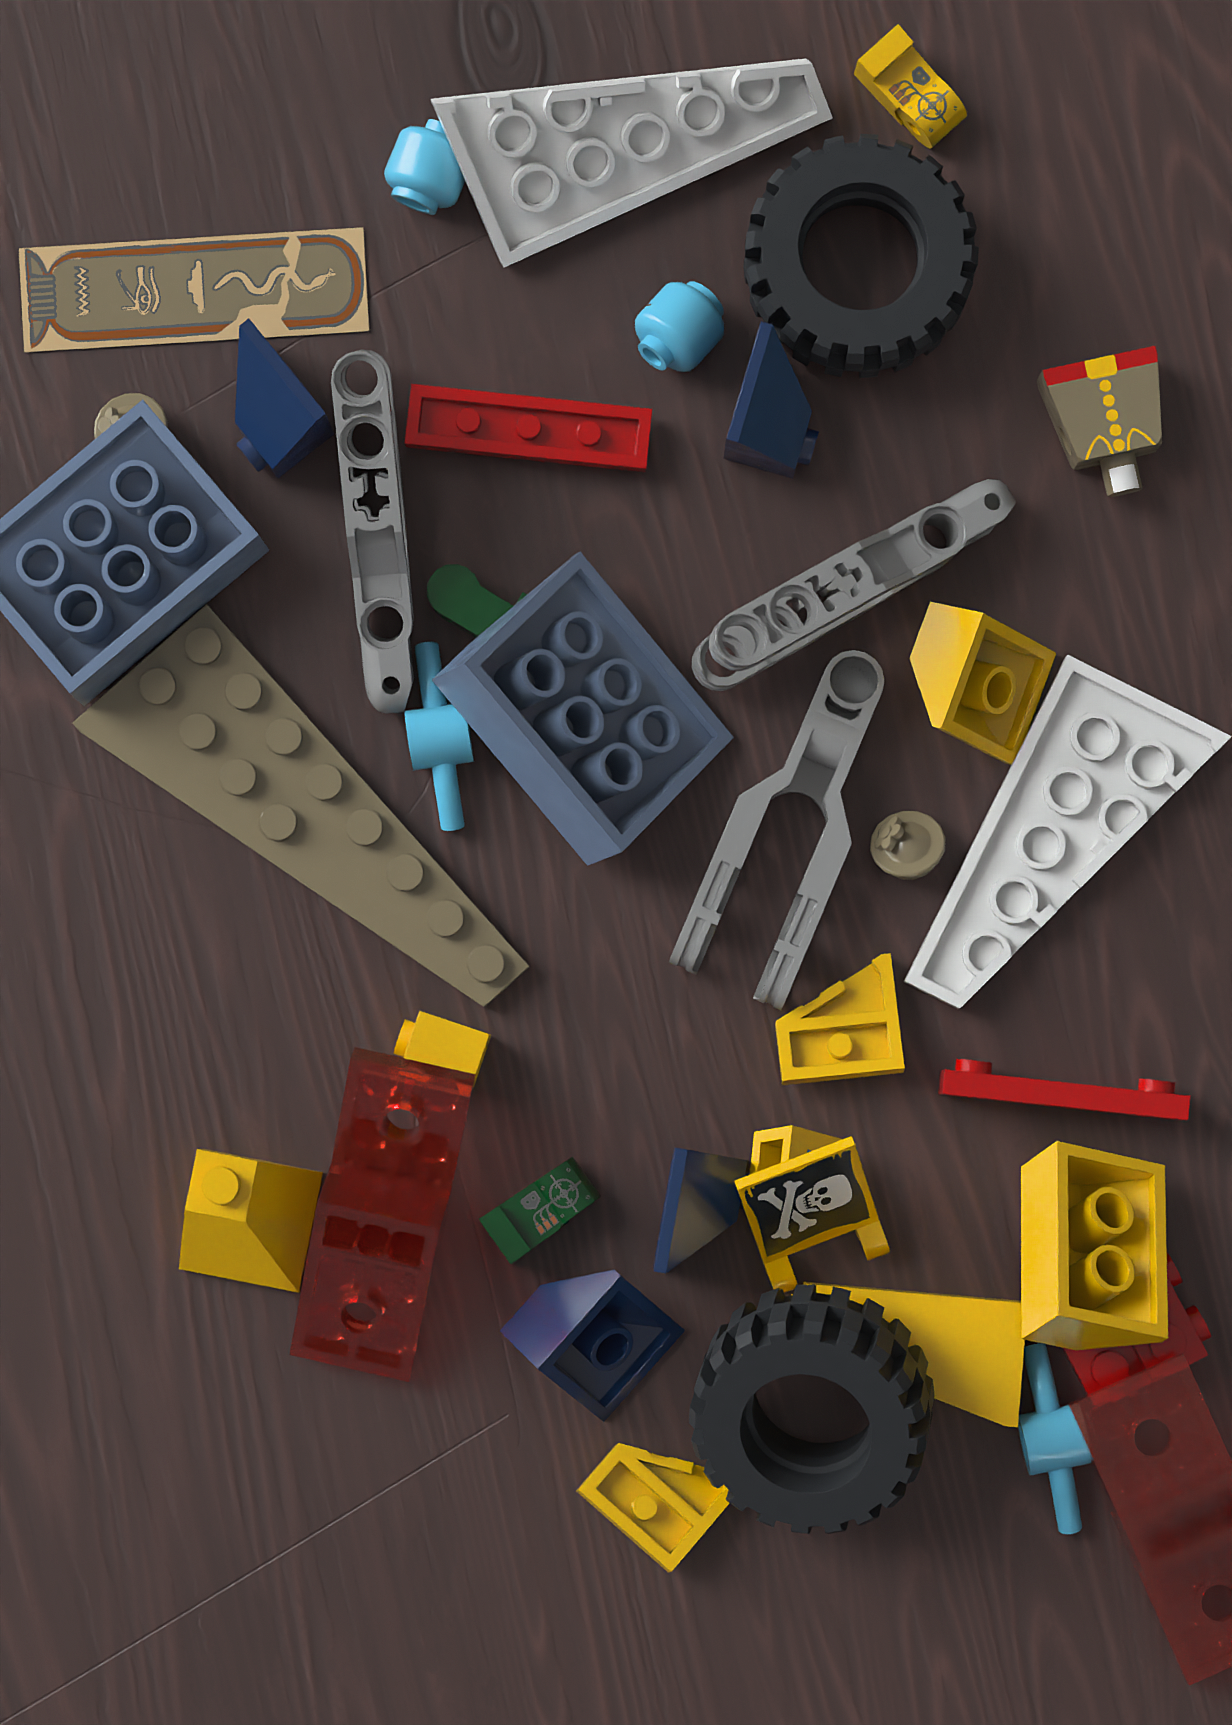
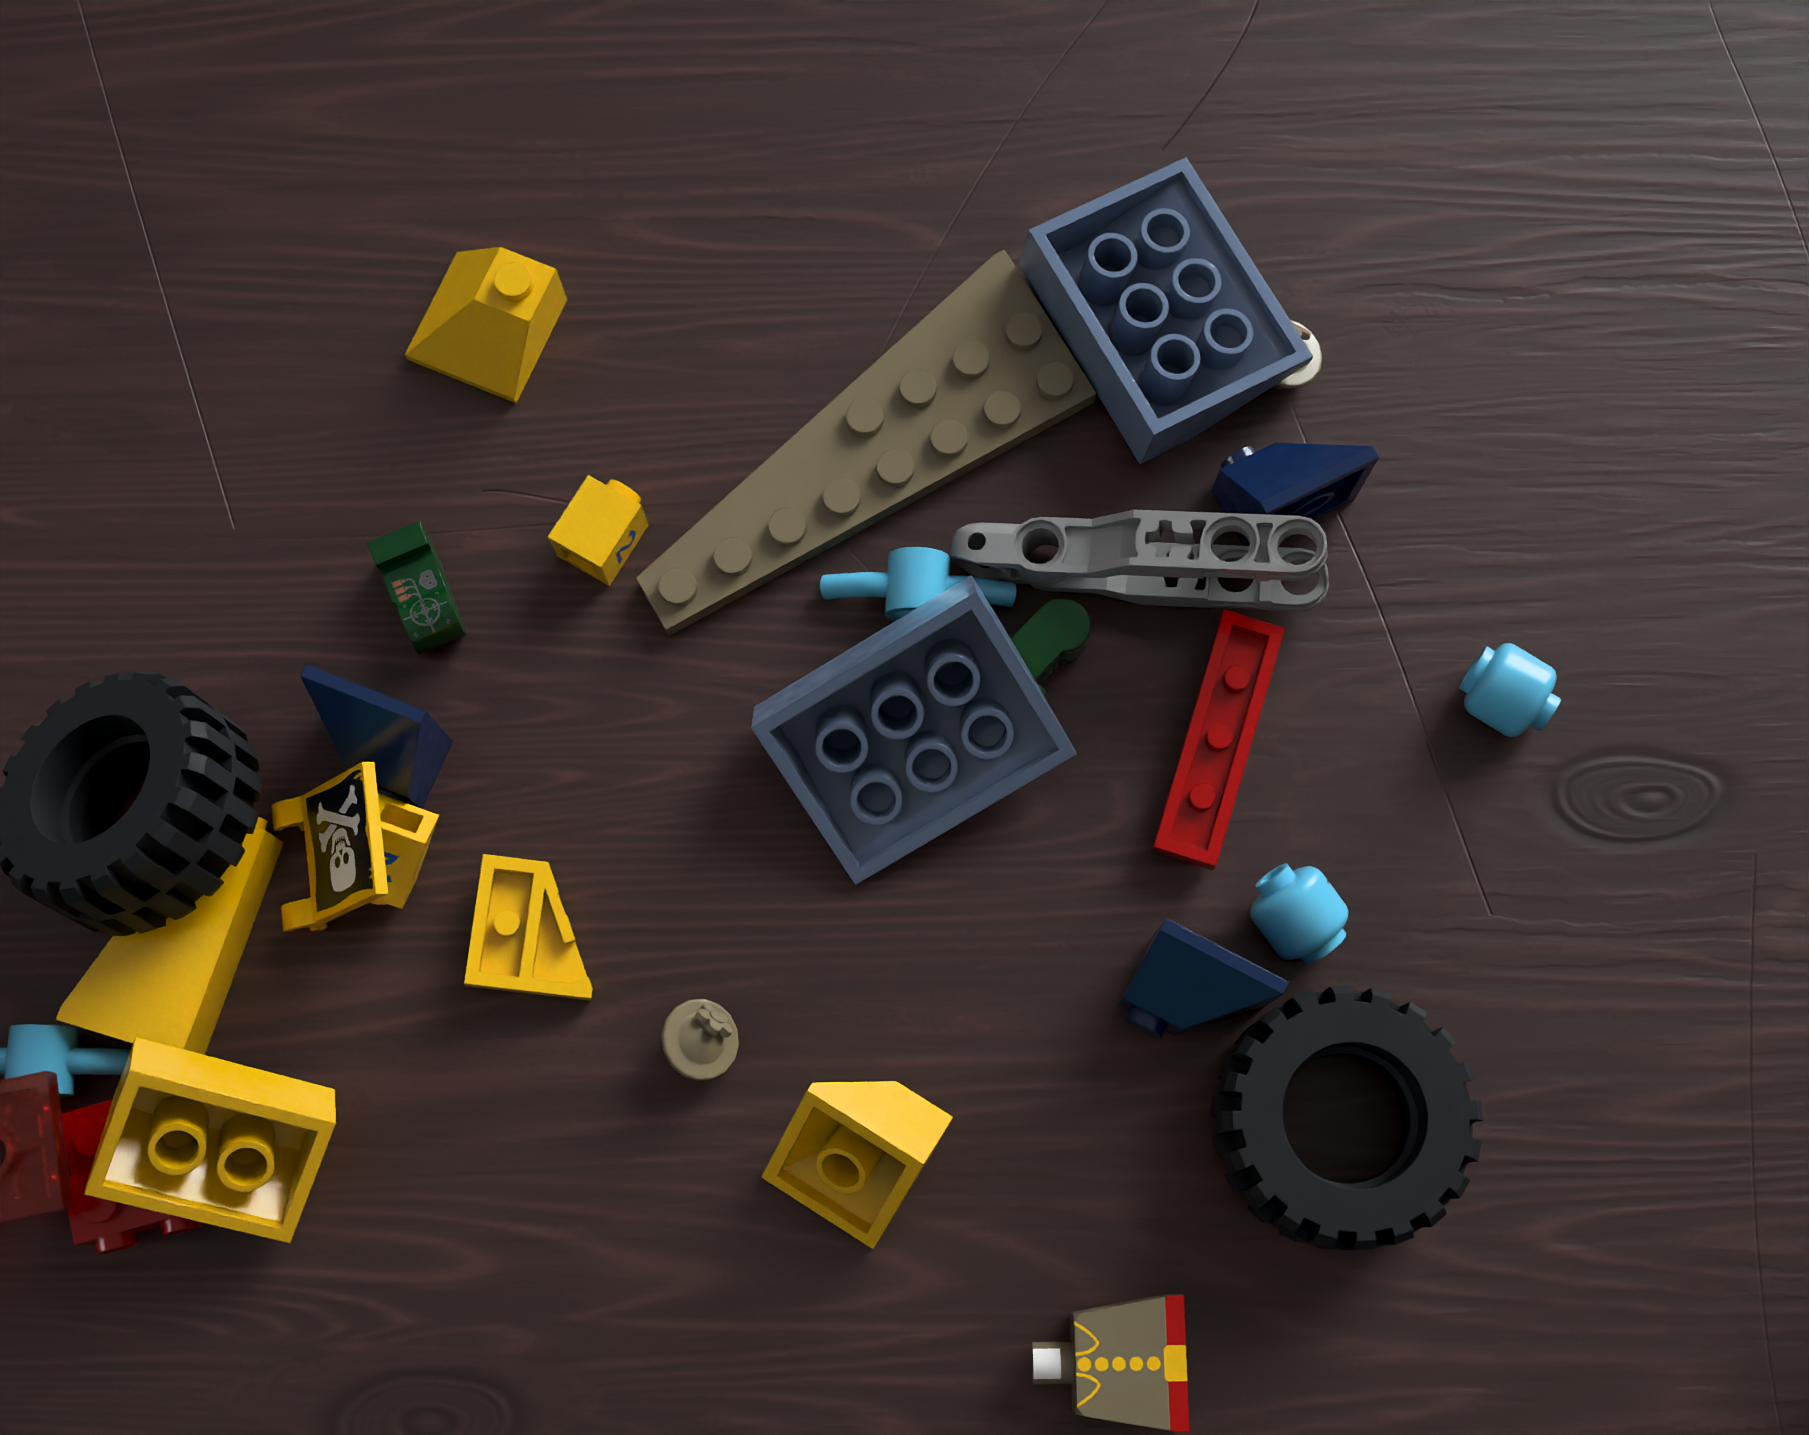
camera: 100 degrees right, 10 degrees down
sticker [19,227,369,352] -> none
clear red bracket [289,1047,476,1382] -> none
white wing [431,58,833,267] -> none
dark blue slope [500,1269,685,1422] -> none
yellow wing [576,1443,729,1573] -> none
light grey piece [668,650,884,1010] -> none
light grey piece [692,479,1016,691] -> none
yellow leg [854,24,967,149] -> none
white wing [904,655,1232,1009] -> none
red plate [938,1059,1190,1121] -> none

